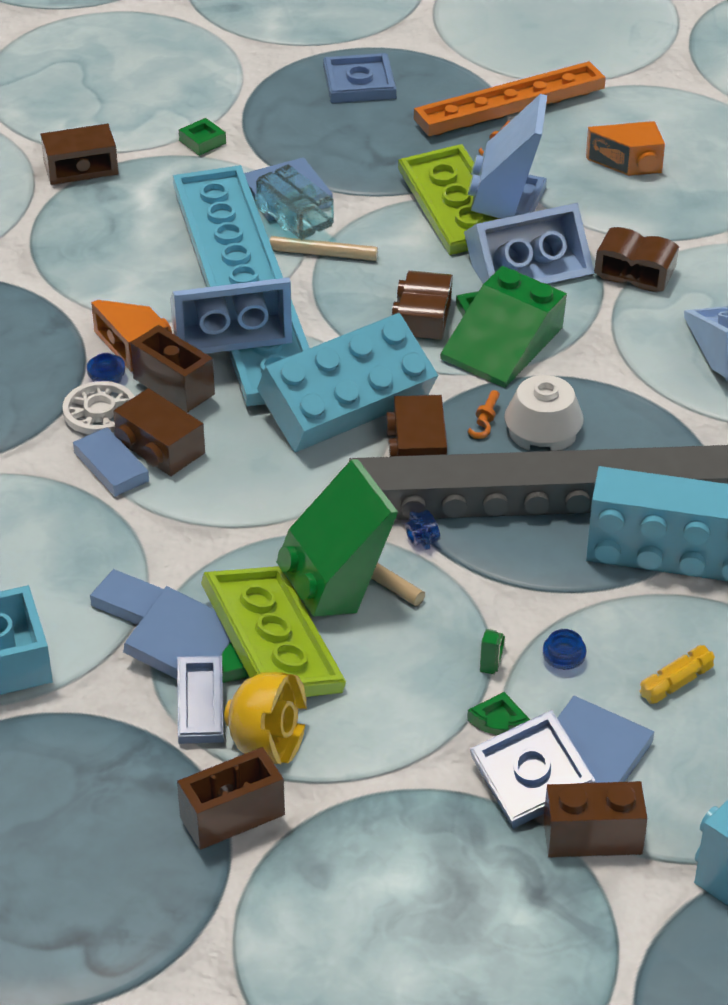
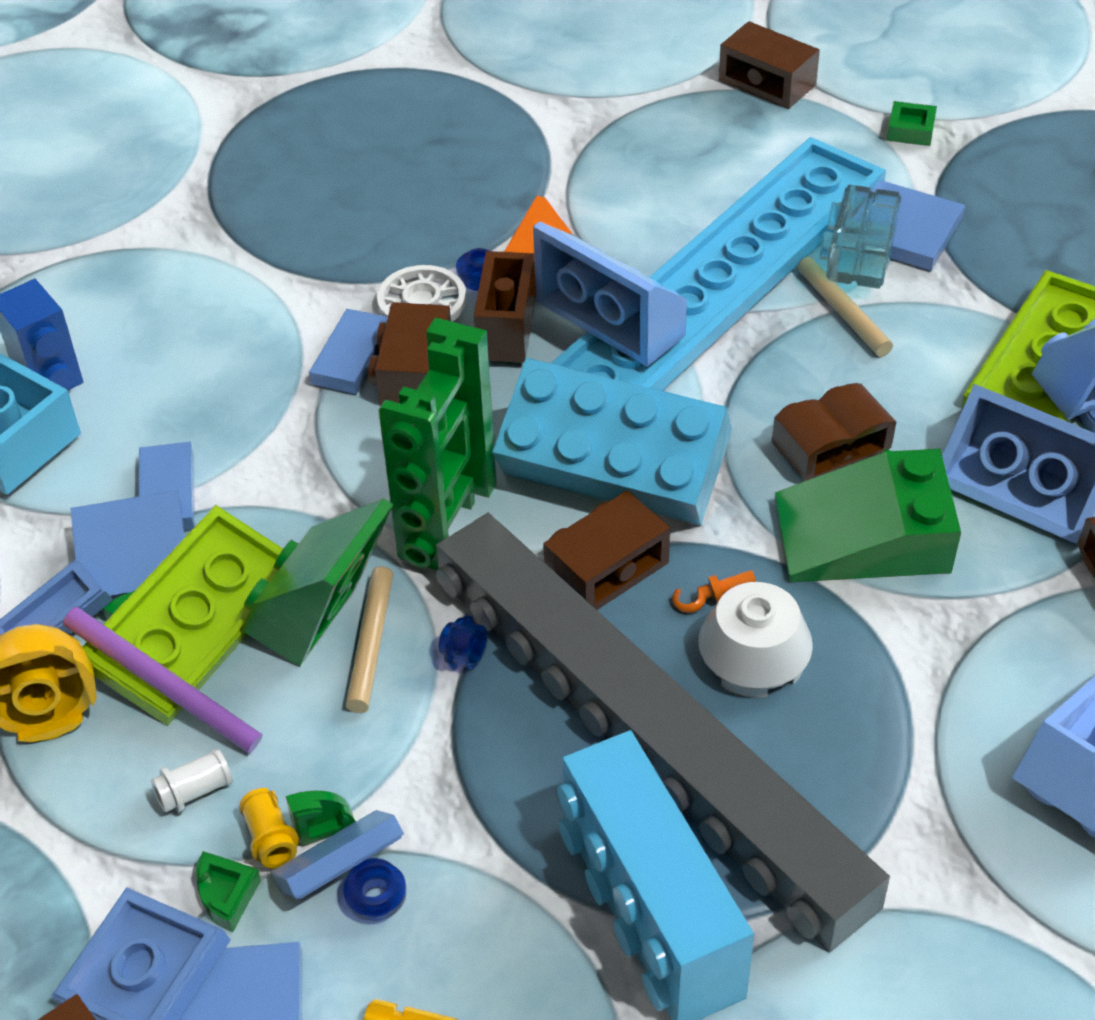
camera: 55 degrees right, 5 degrees up
none -> medium lavender bar [63,606,263,754]
none -> white pin [151,749,233,813]
none -> yellow pin [239,788,299,868]
none -> medium blue tile [271,810,404,900]
none -> green fence [378,317,497,570]

